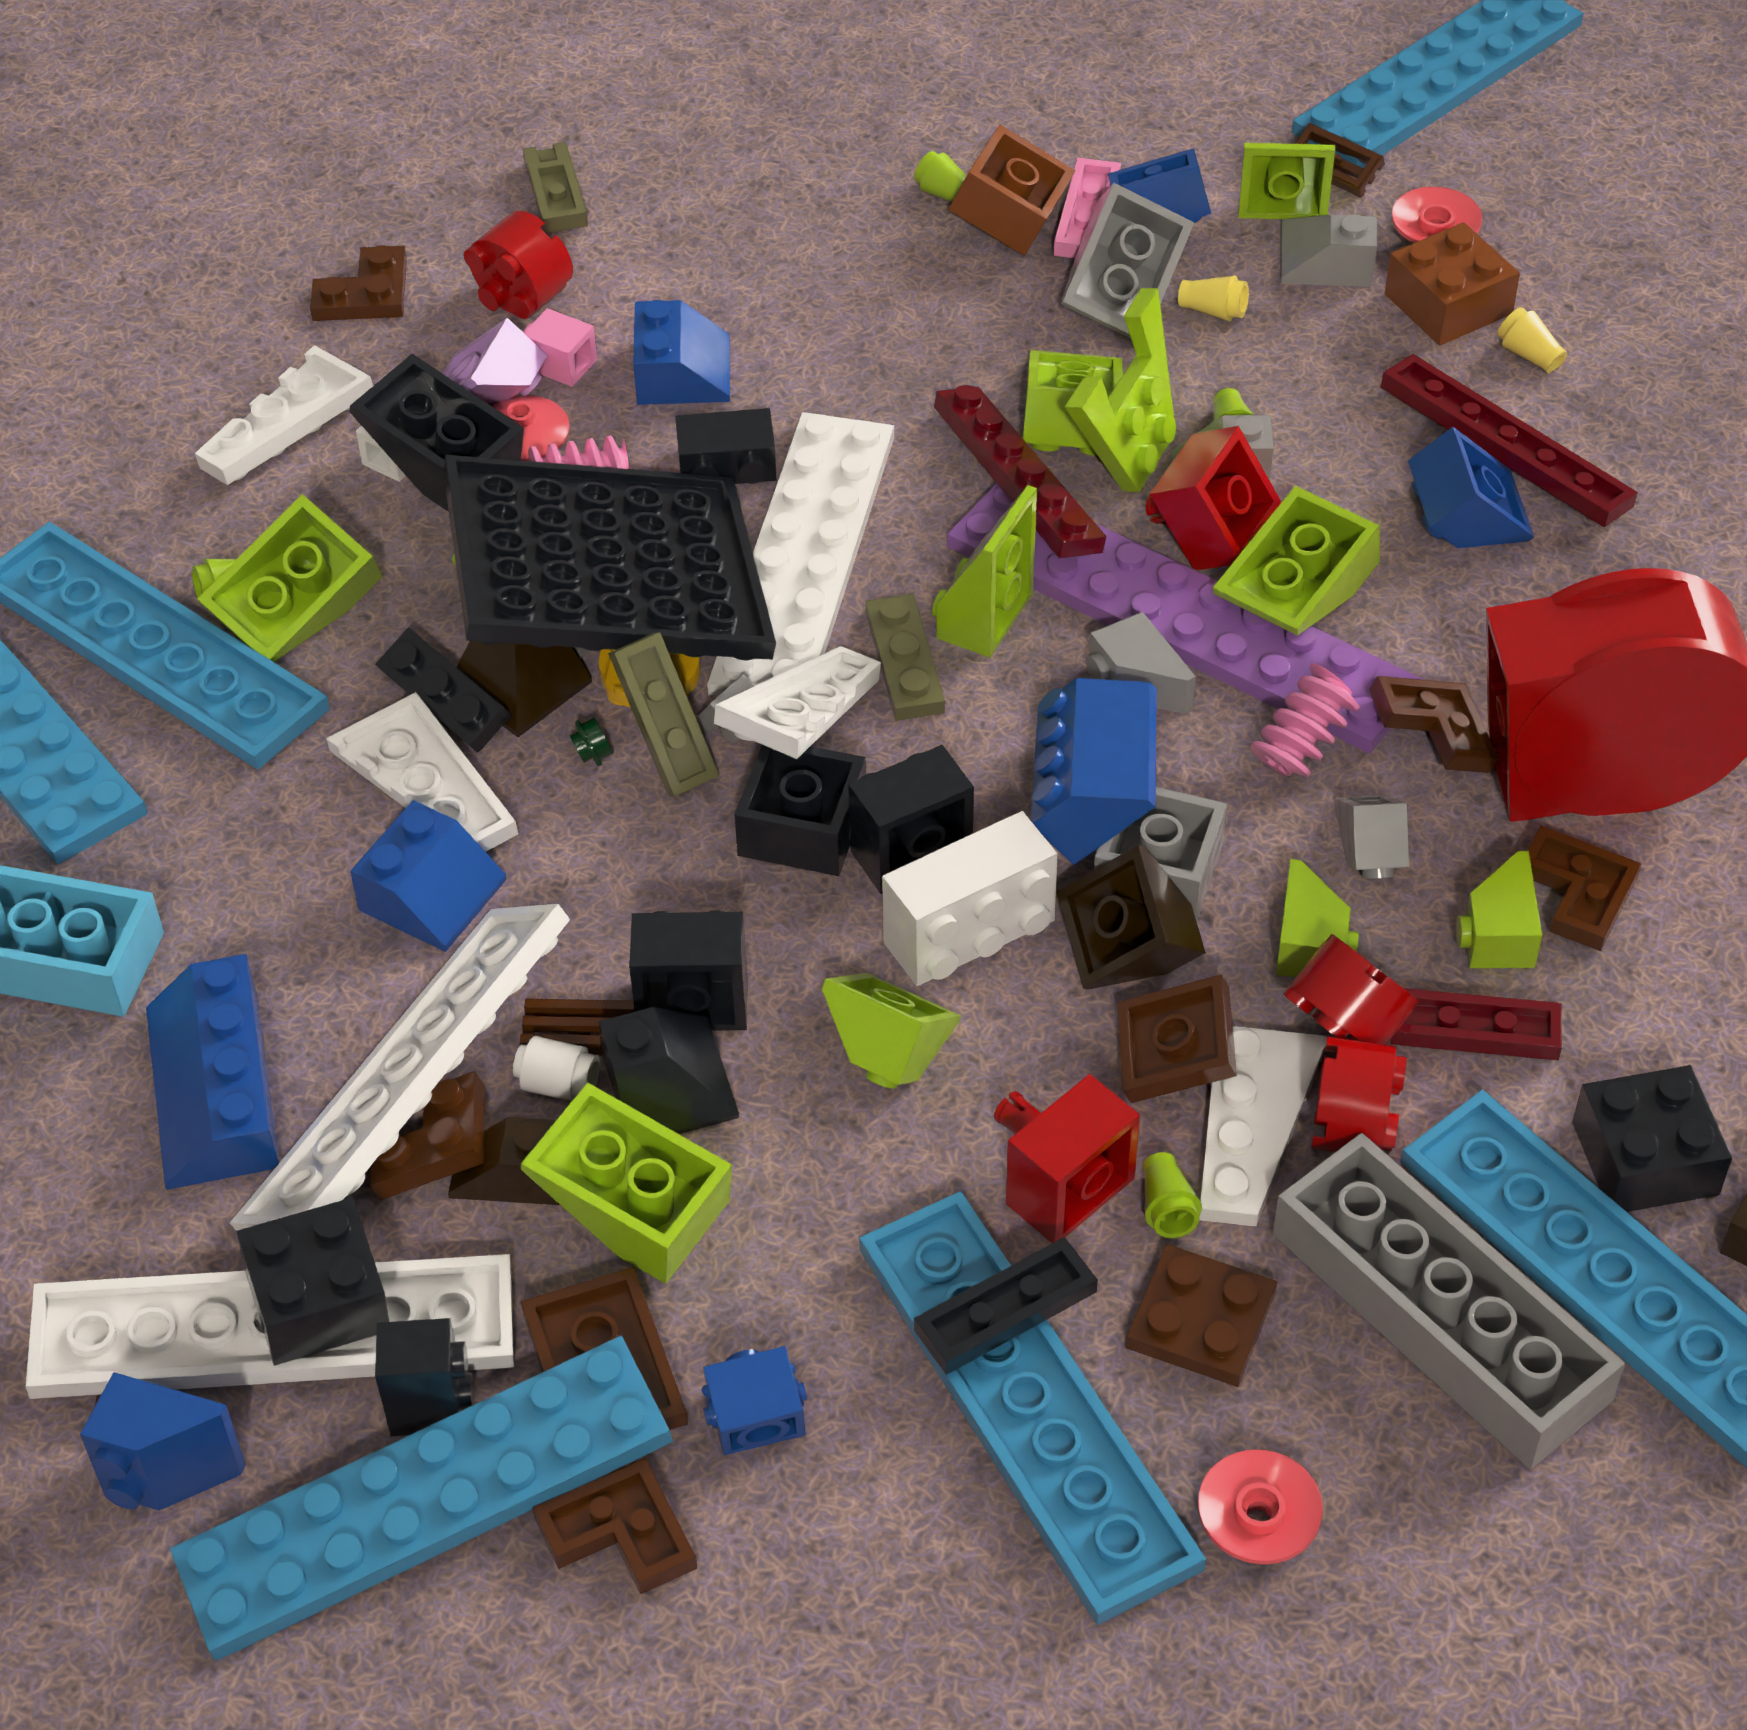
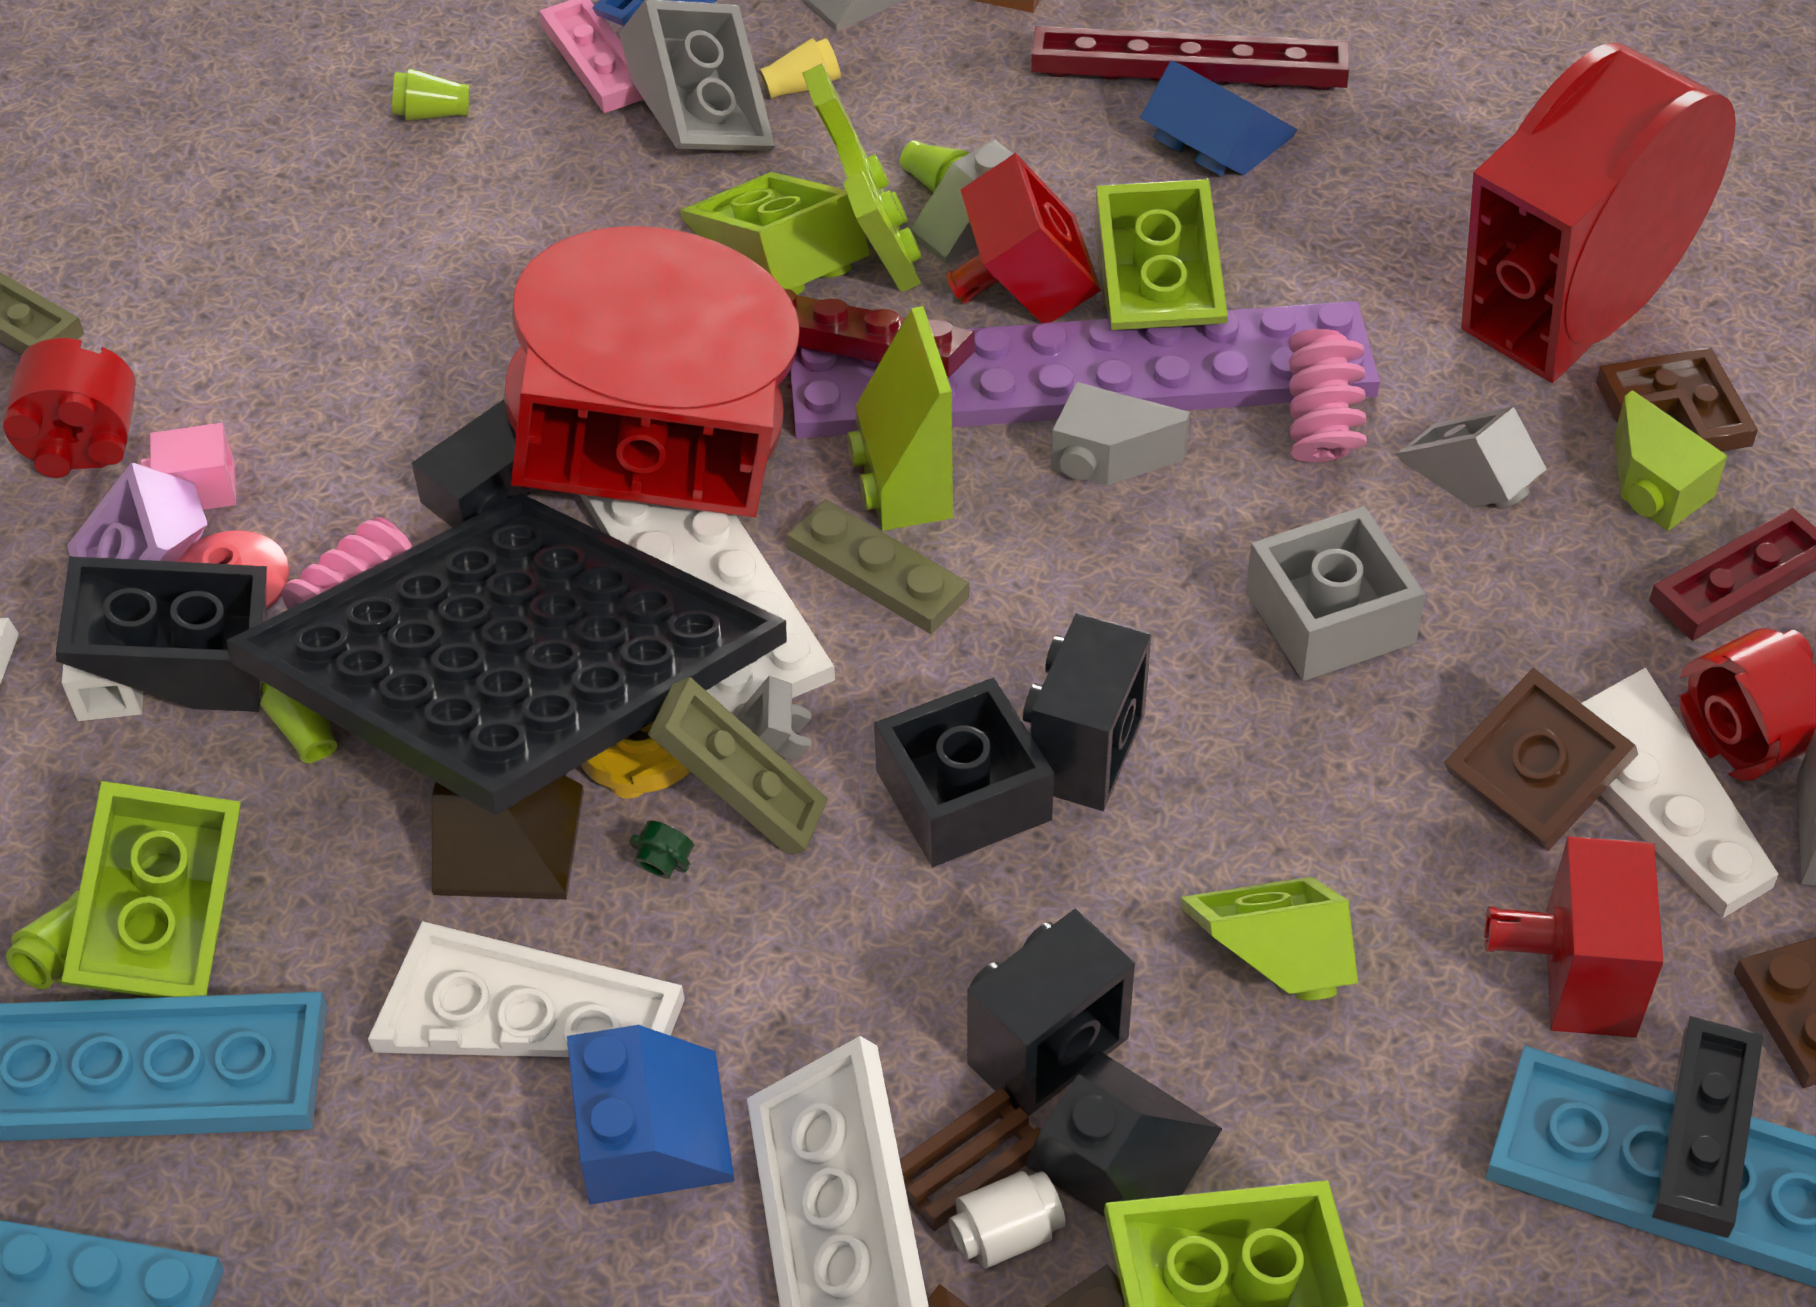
camera: 40 degrees left, 0 degrees up
black plate [375,627,512,753] -> none
blue slope [633,300,730,405] -> none
white wing [714,646,881,759] -> none
white brick [882,811,1058,986] -> none
dark orange brick [948,124,1076,256] -> none
blue slope [1031,678,1157,865] -> none
dark brown slope [1056,845,1206,990] -> none
lime cone [1142,1152,1202,1238] -> none
lime slope [1276,859,1359,977] -> none
red brick [1283,934,1419,1045] -> none
reddish brown plate [1369,676,1499,773] -> none
none -> brick [504,226,799,518]

